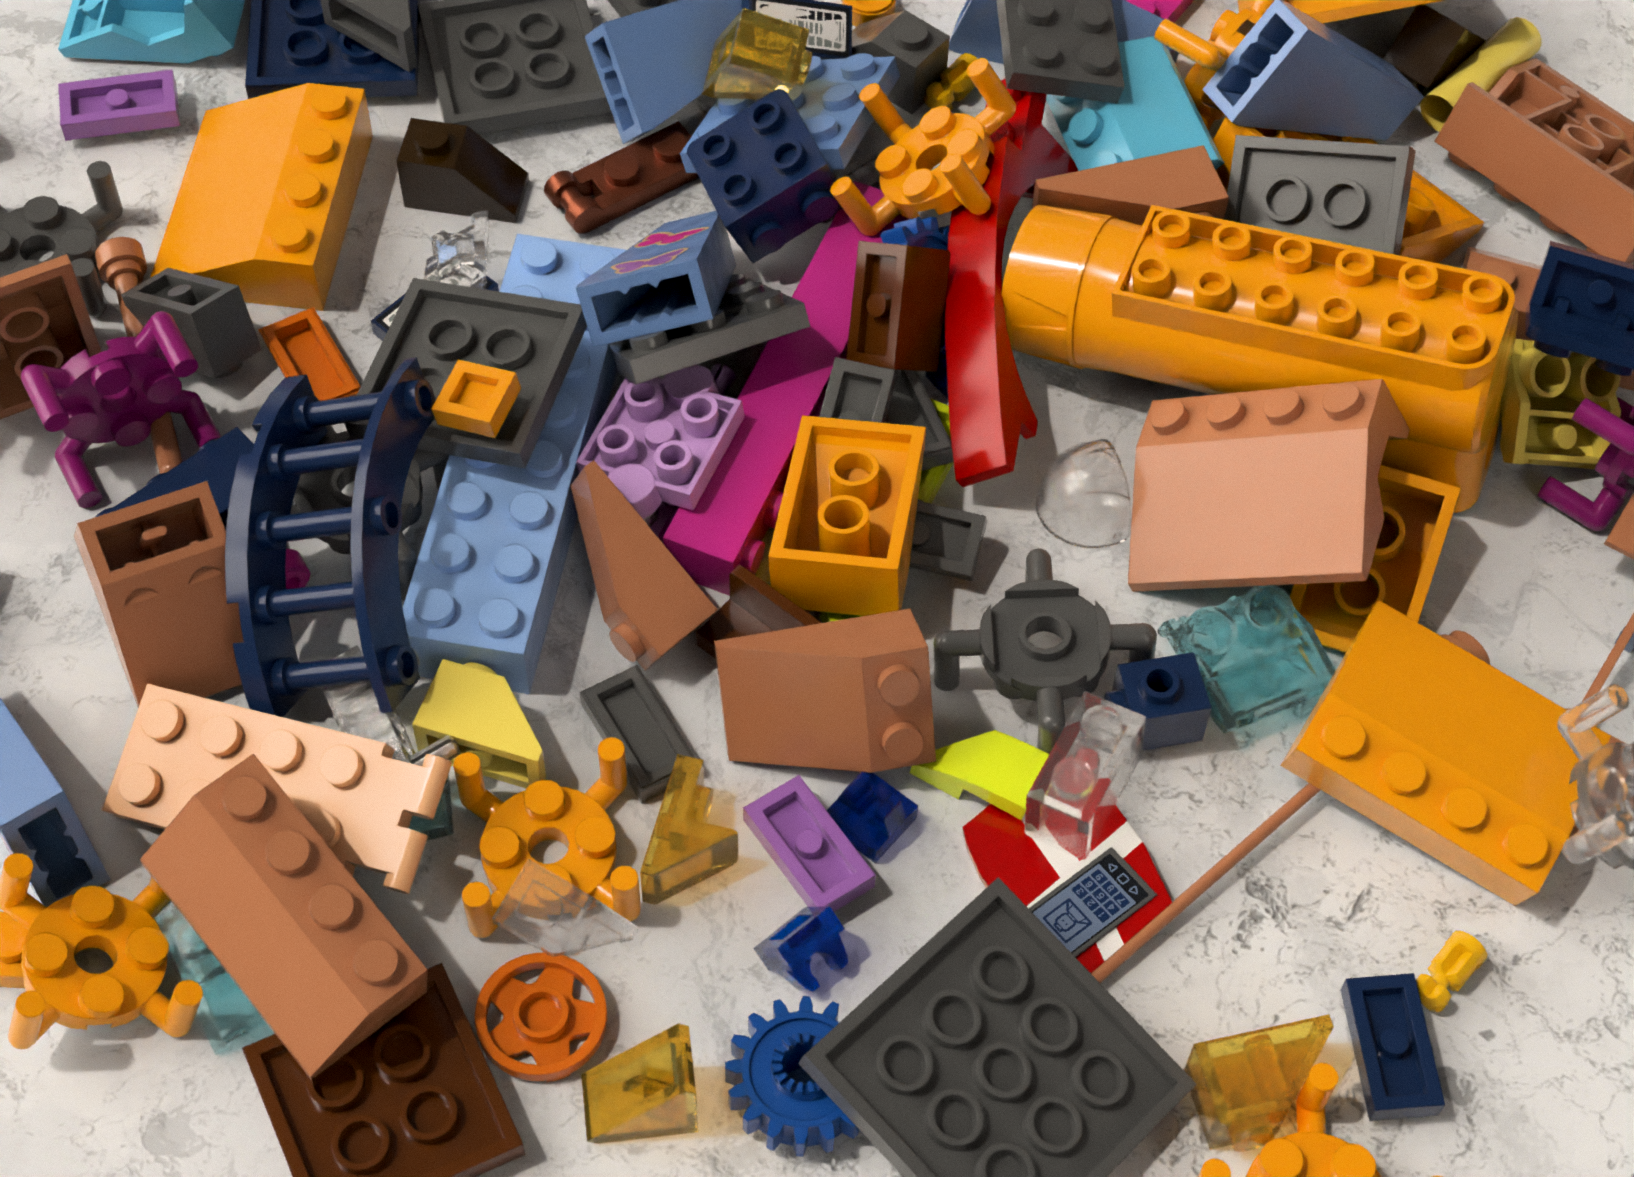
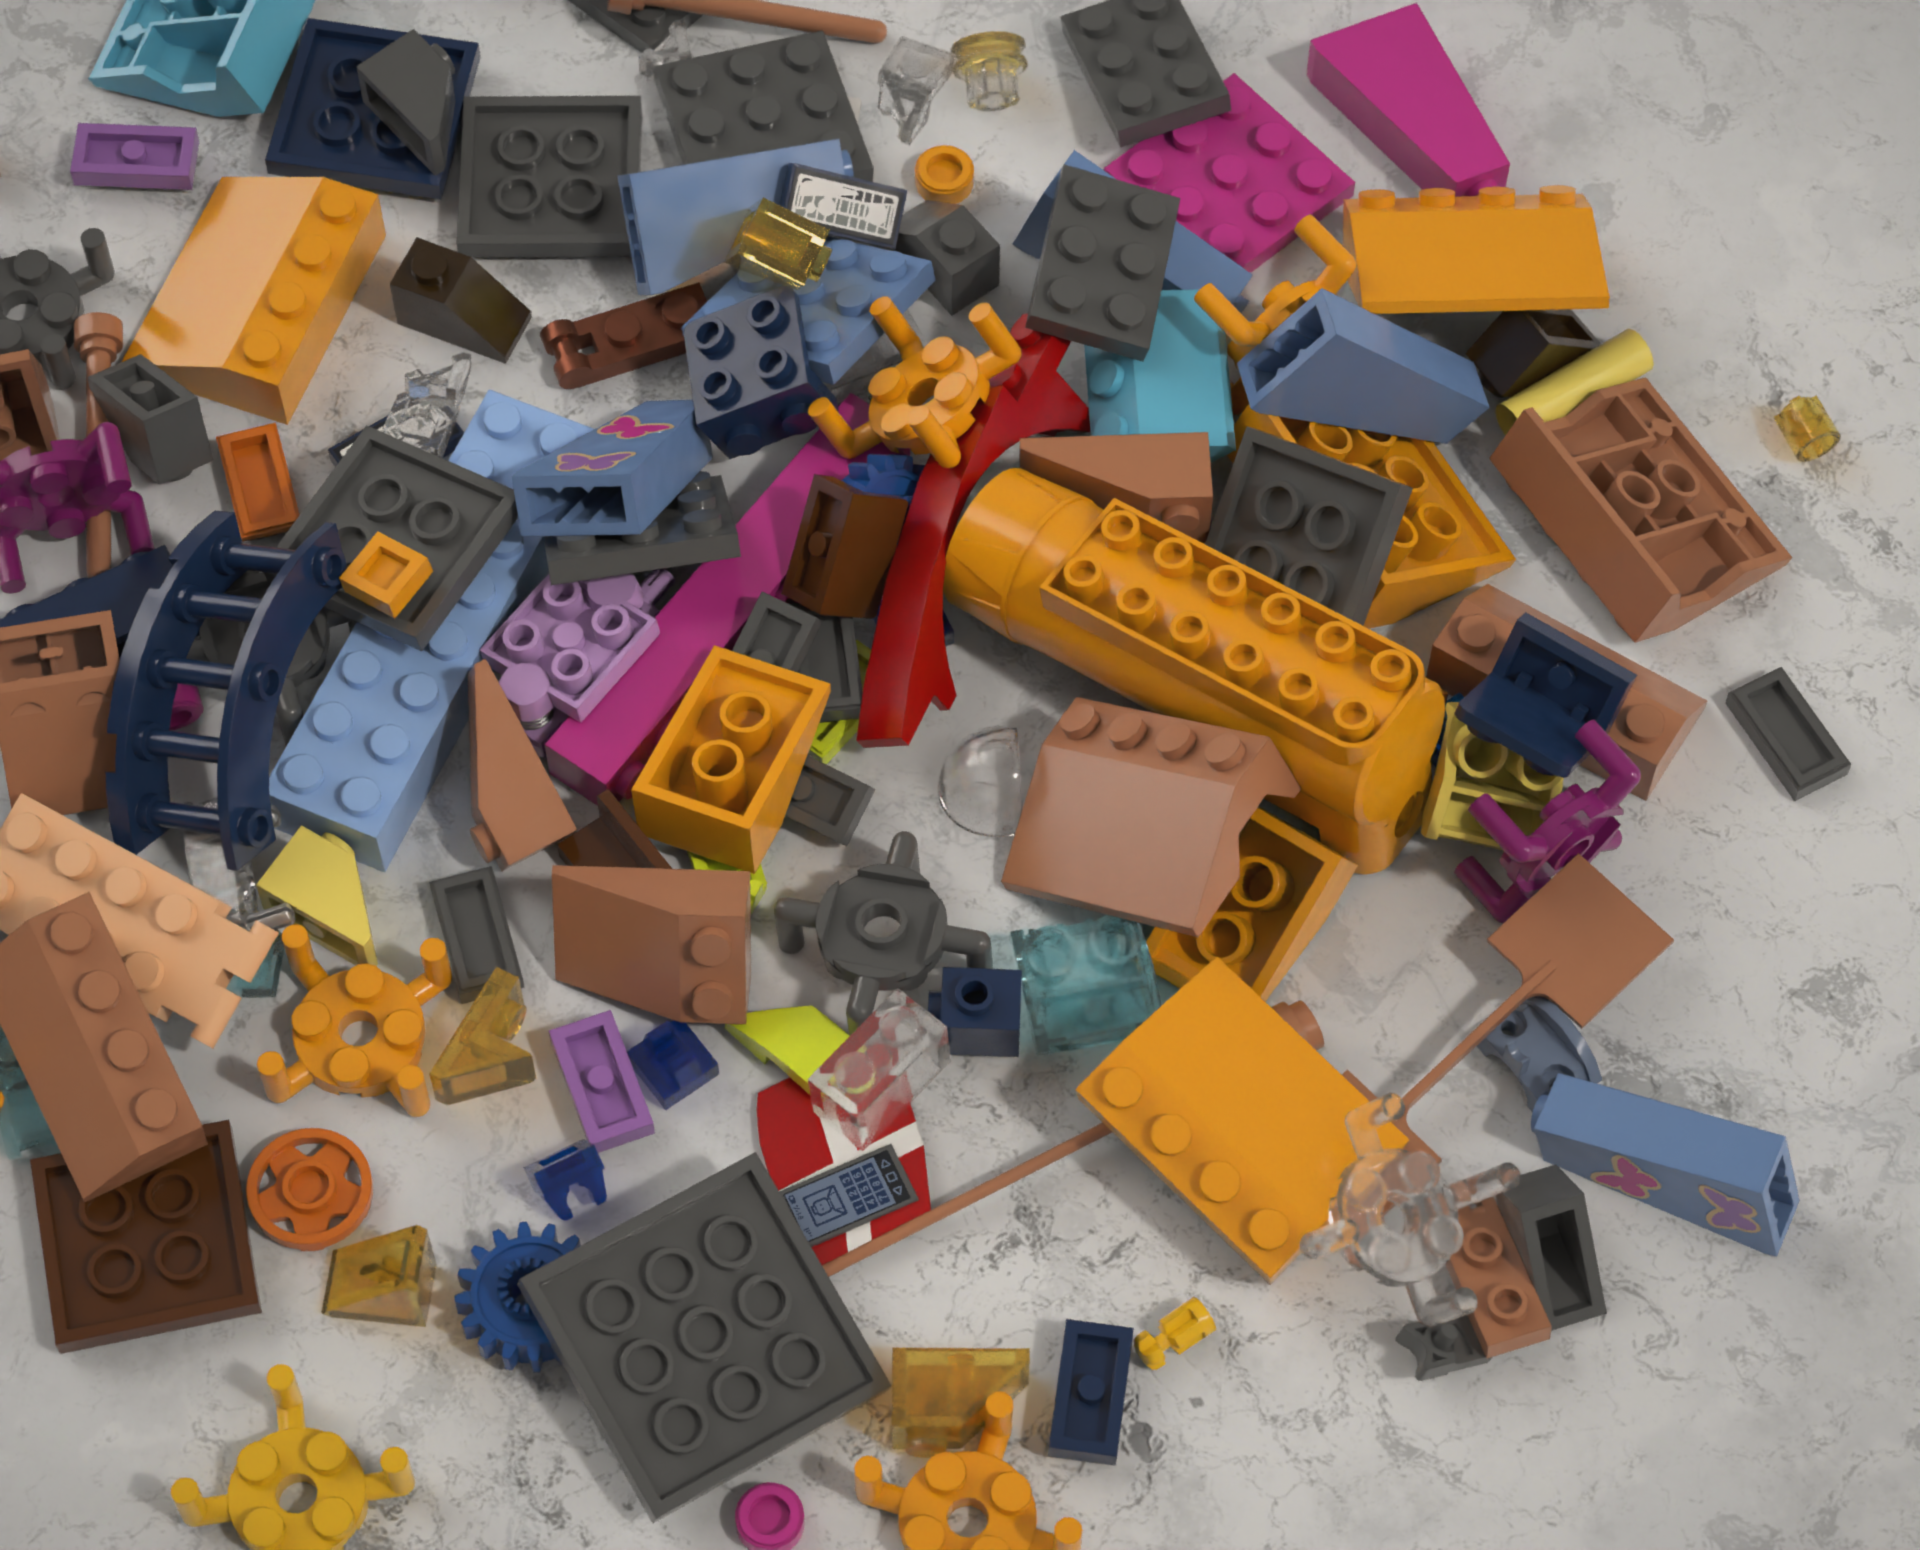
camera: 15 degrees right, 5 degrees up
clear slope [492,858,639,957] -> none
yellow piece [924,53,977,110] -> none

